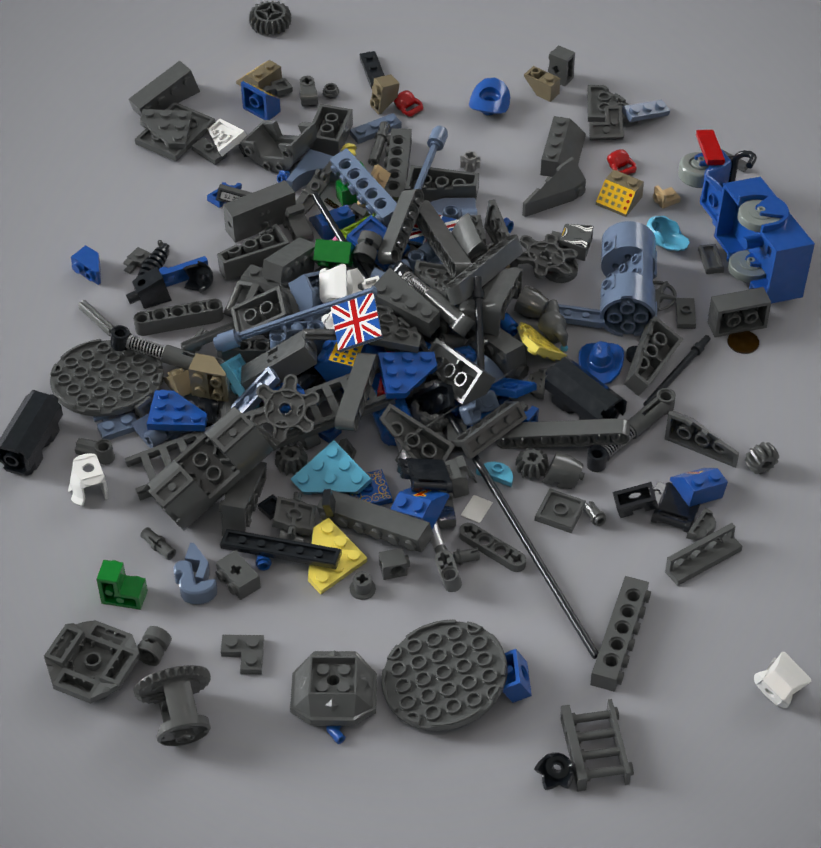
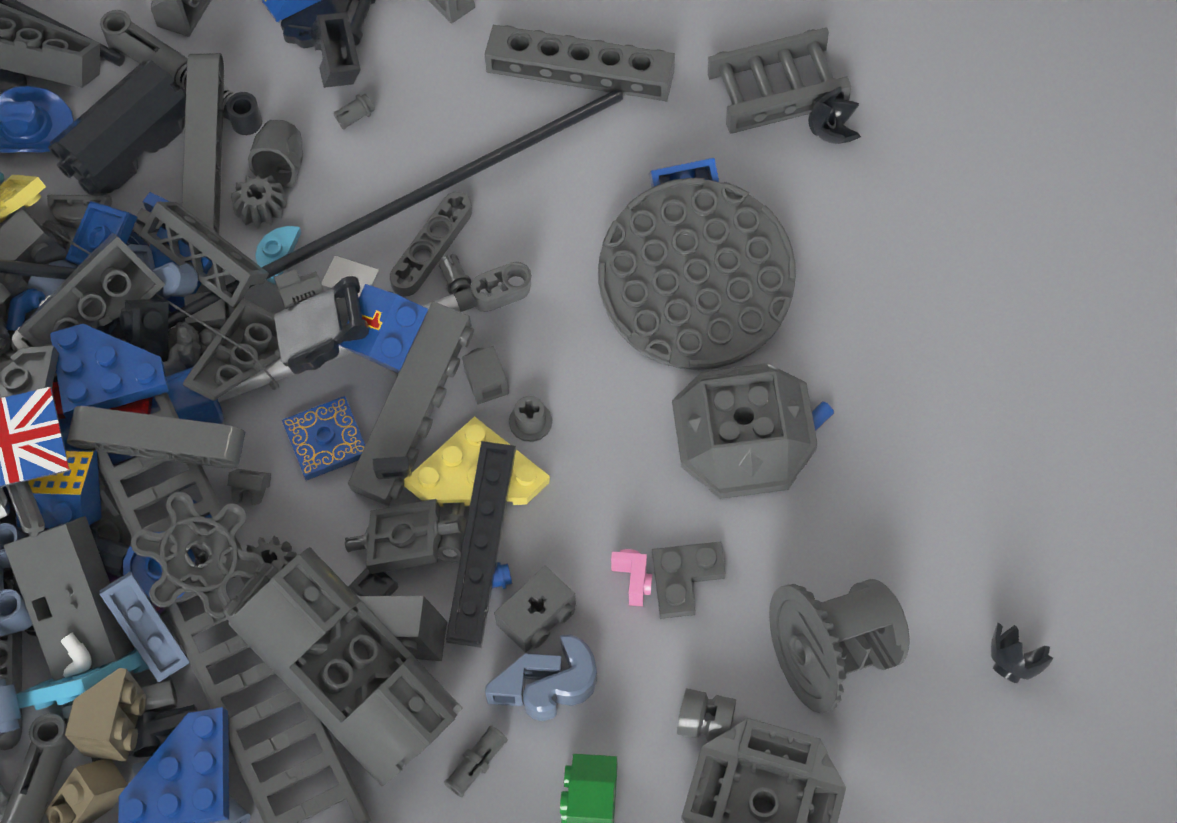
camera: 95 degrees left, 15 degrees up
medium azure plate [291,440,372,495] -> none
dark grey tile [534,488,586,533] -> none
none -> white animal [61,632,92,678]
none -> bright pink bracket [611,549,652,607]
none -> black piece [991,623,1053,683]

